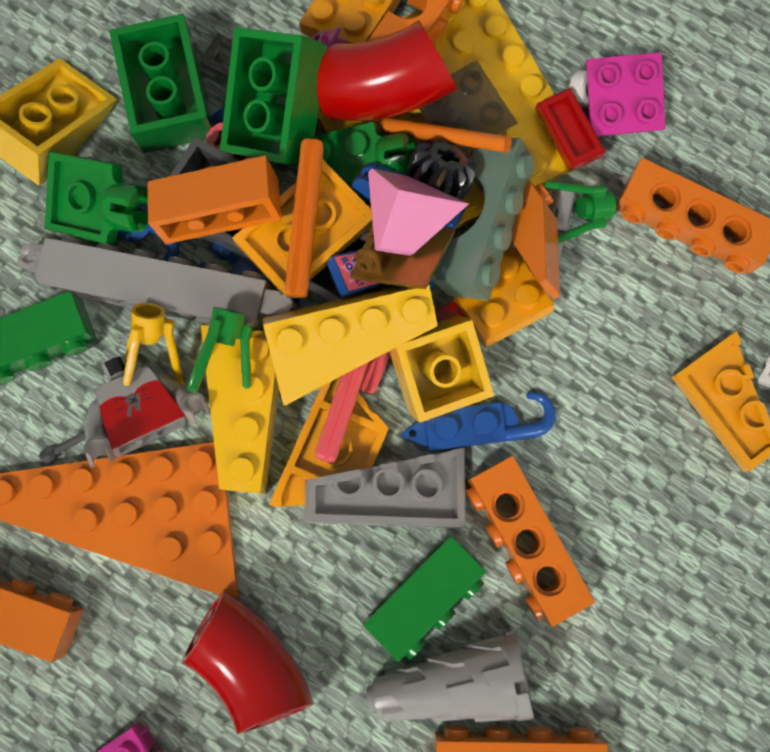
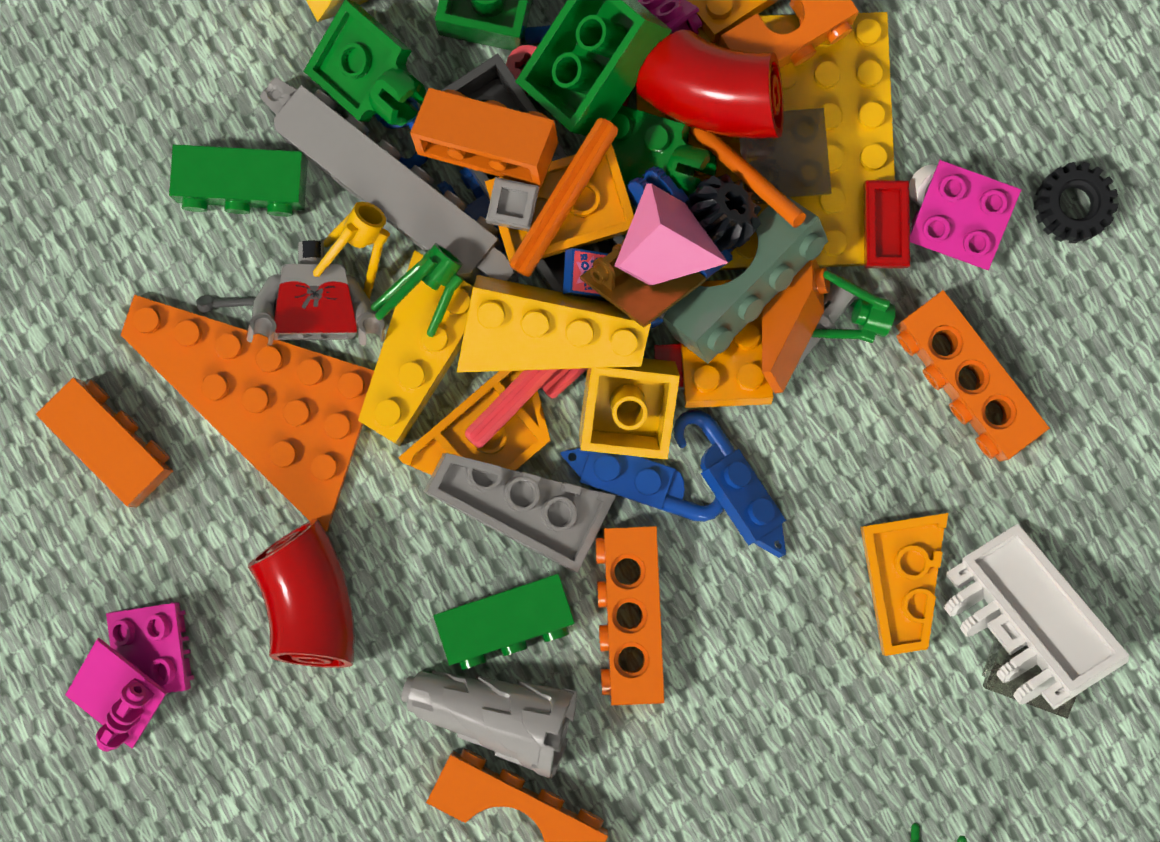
camera: 25 degrees right, 5 degrees up
none -> light grey tile [486,177,539,232]
none -> blue plate [673,410,786,558]
none -> black tyre [1034,162,1118,243]

